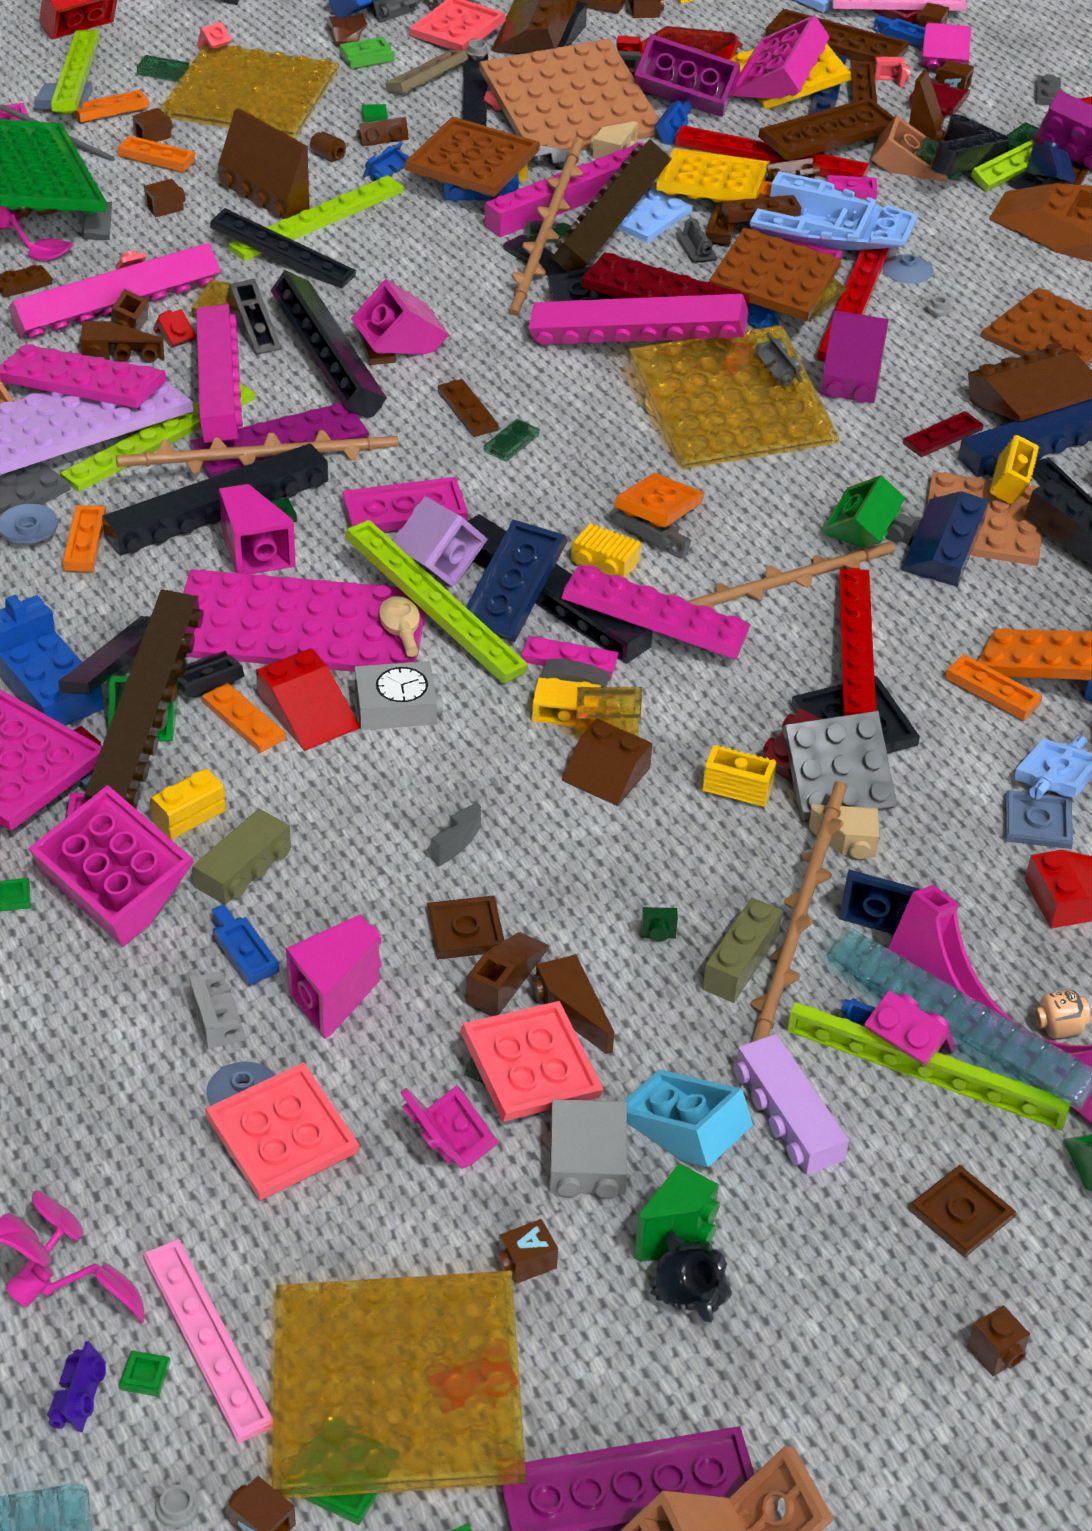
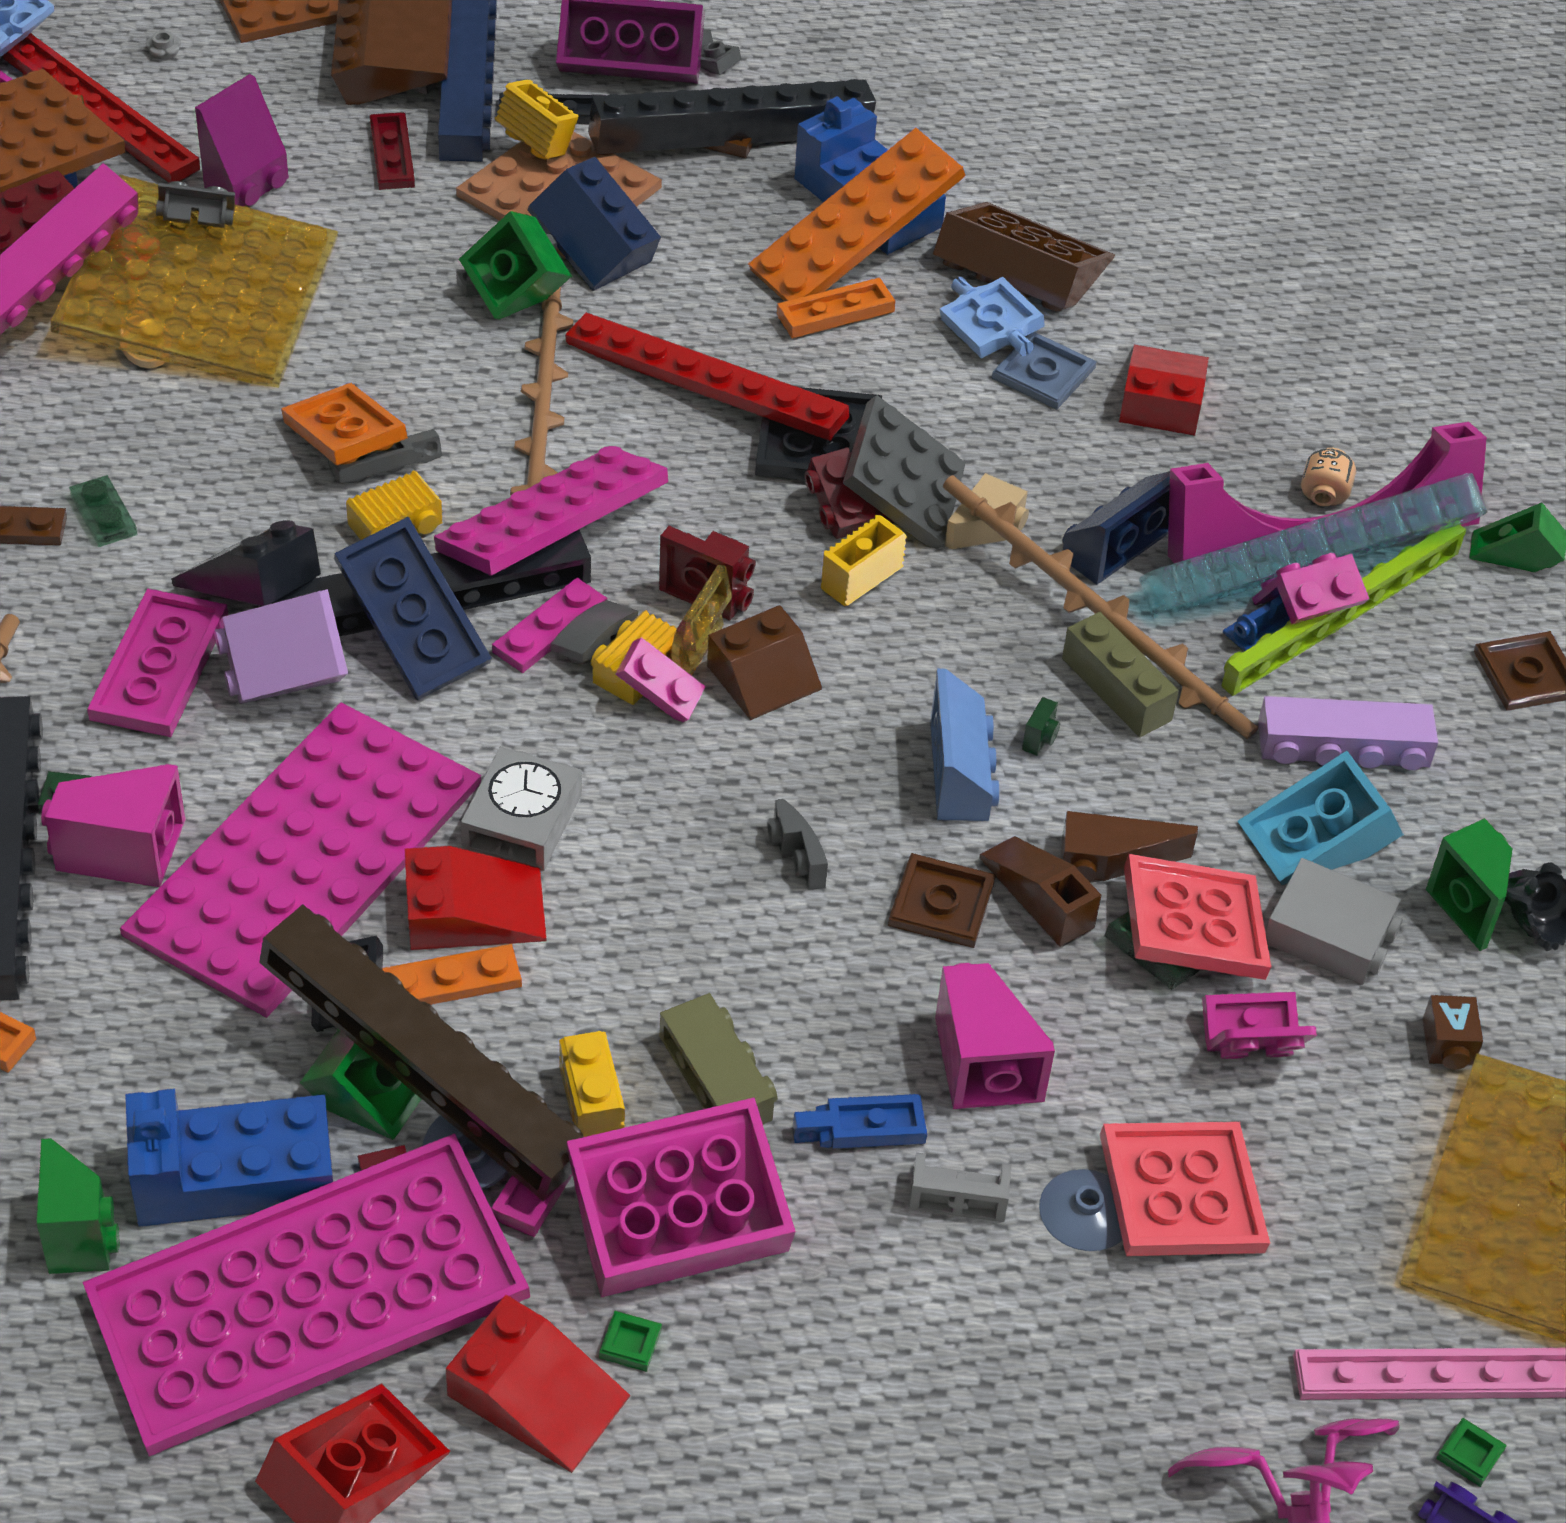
camera: 65 degrees left, 5 degrees up
black tile [58,616,151,694] -> none
lime plate [345,520,529,684] -> none
tan piece [379,596,420,657] -> none
sand blue dish [883,254,933,284] -> none
none -> black slope [171,520,321,606]
none -> plate [615,637,706,722]
none -> dark red plate [659,525,756,621]
none -> medium blue slope [930,668,999,821]

